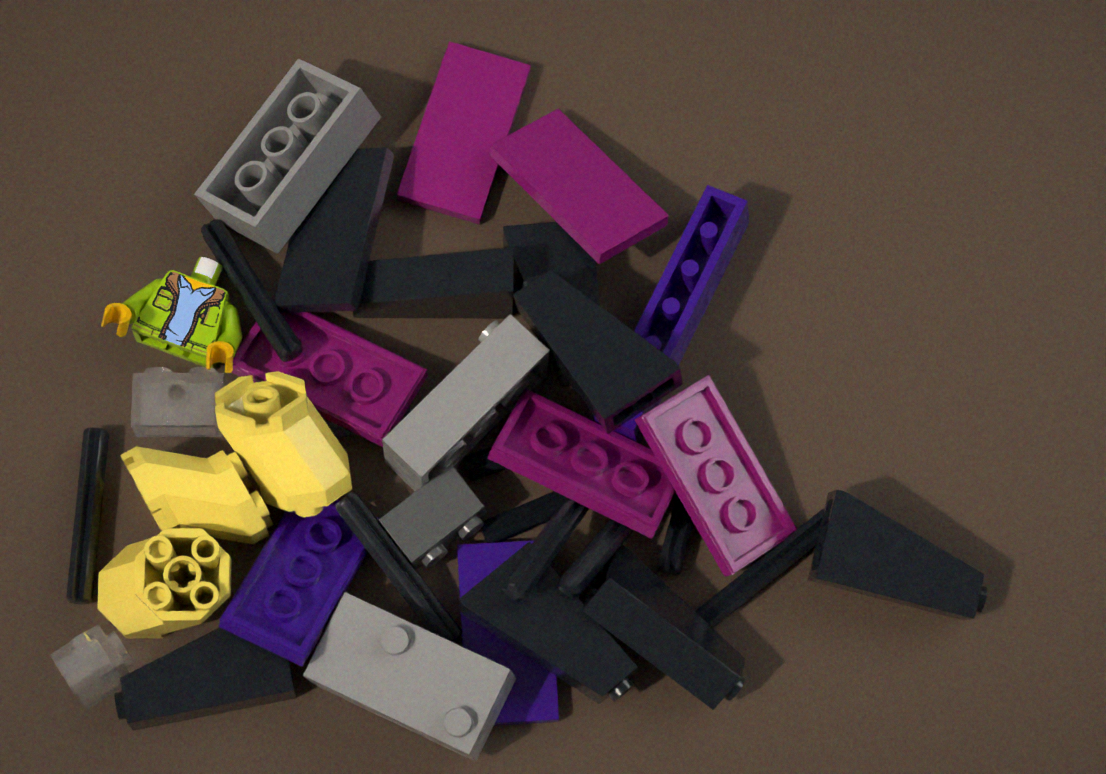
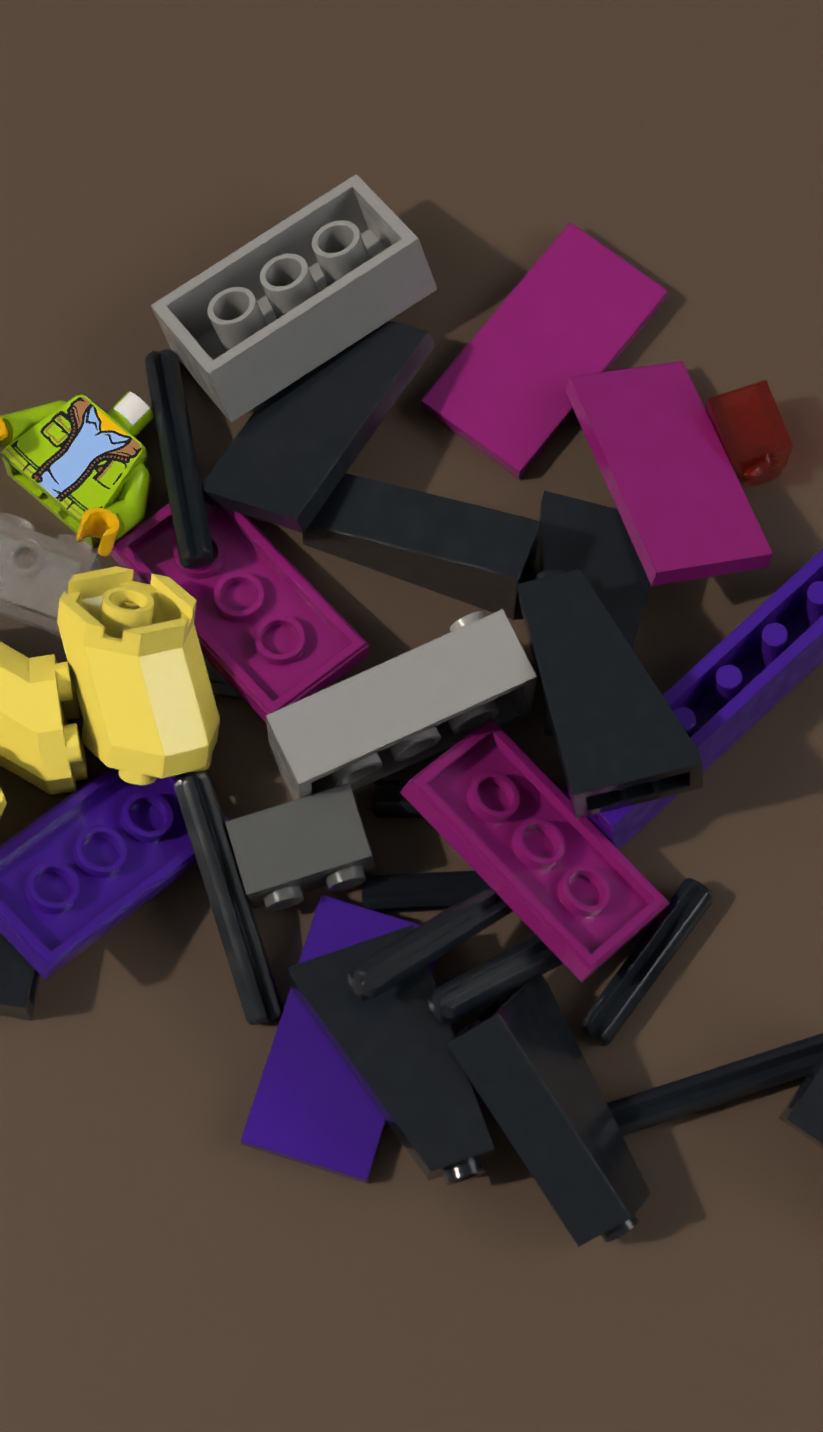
camera: 25 degrees right, 0 degrees up
light grey brick [303,592,516,762] -> none
magenta tile [634,375,797,577] -> none
none -> clear red brick [705,380,793,486]

